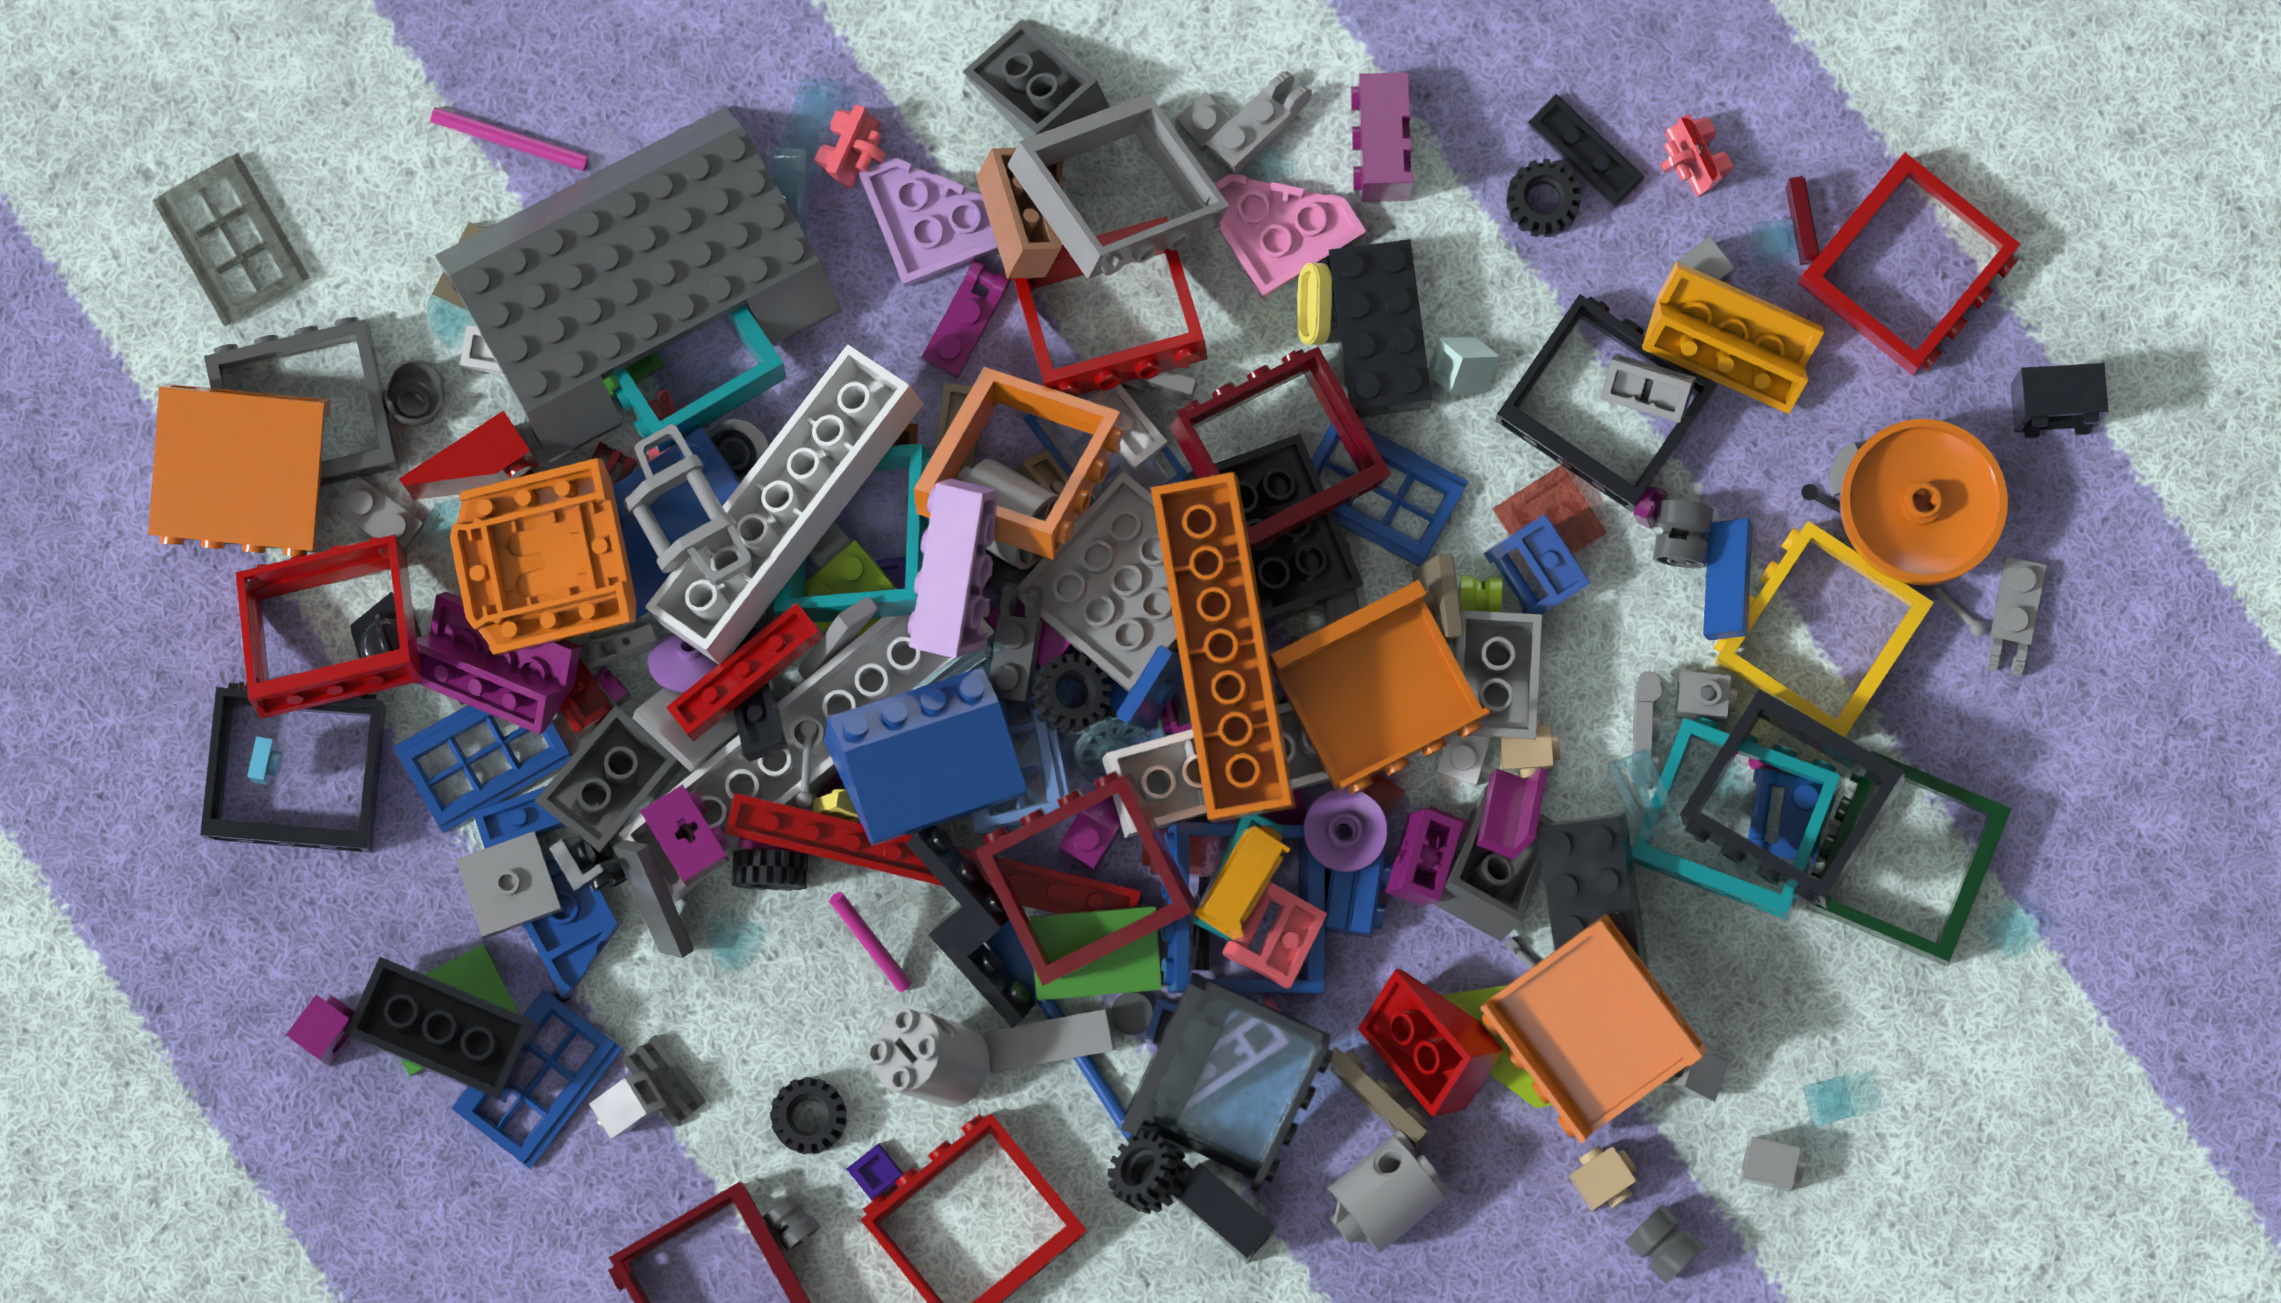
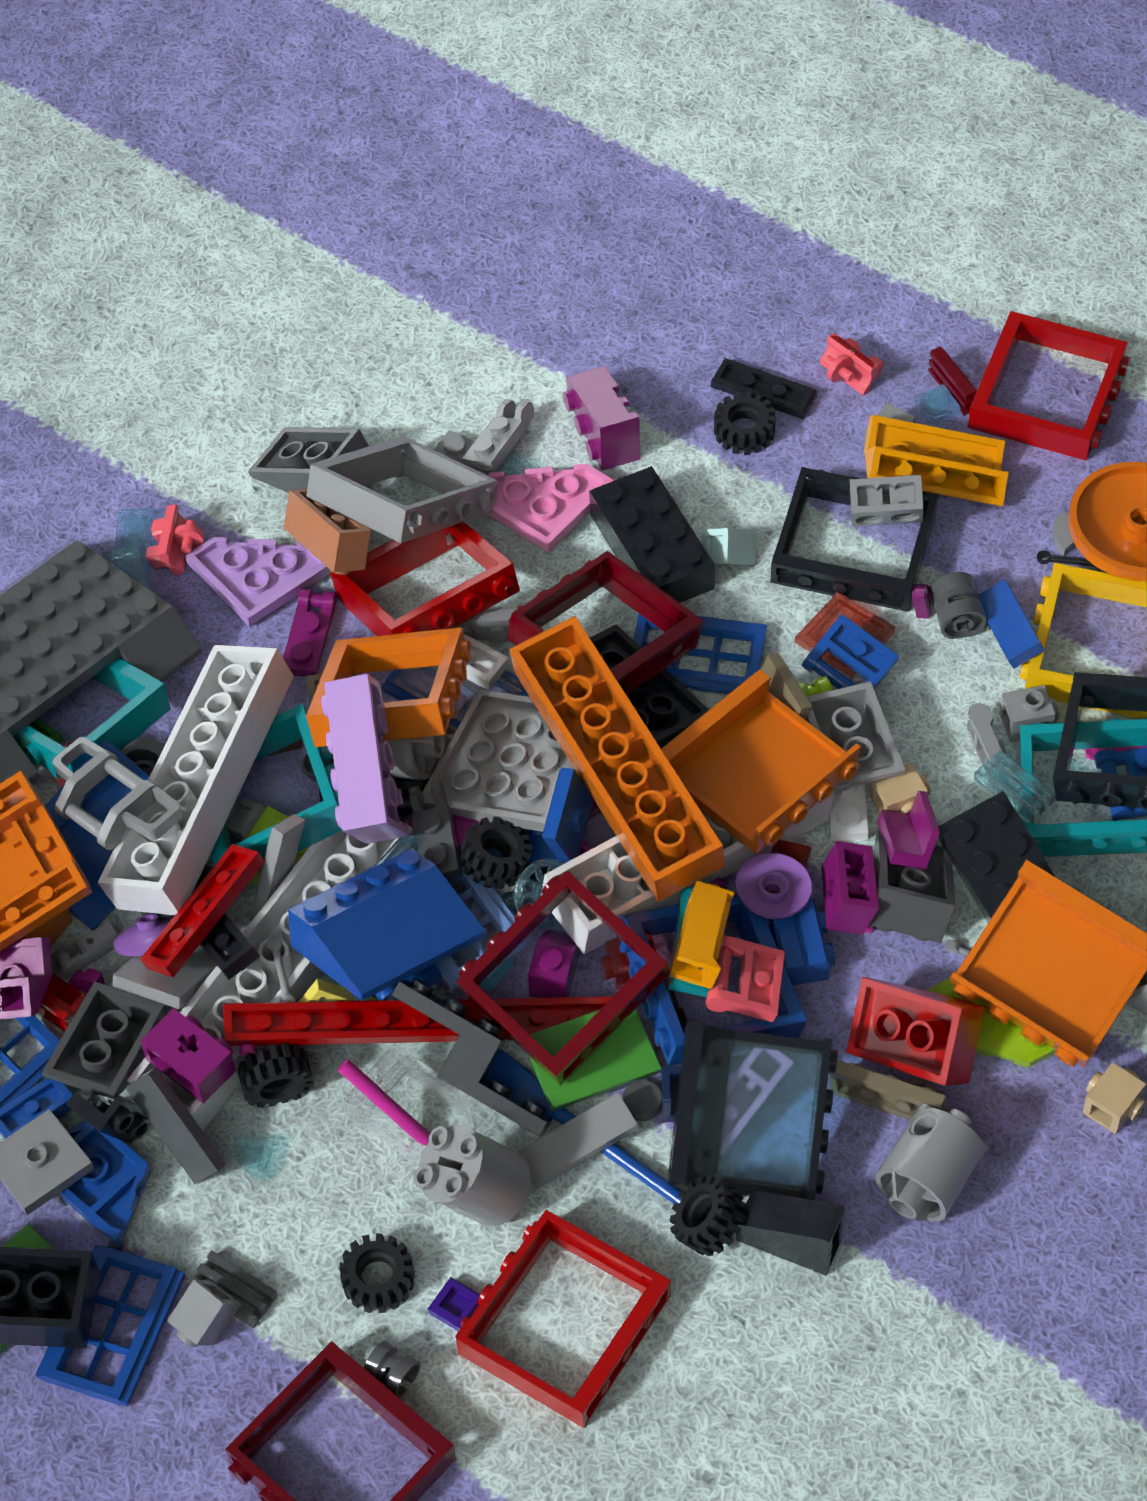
camera: 20 degrees left, 25 degrees down
light yellow tile [1297,263,1332,345] -> none

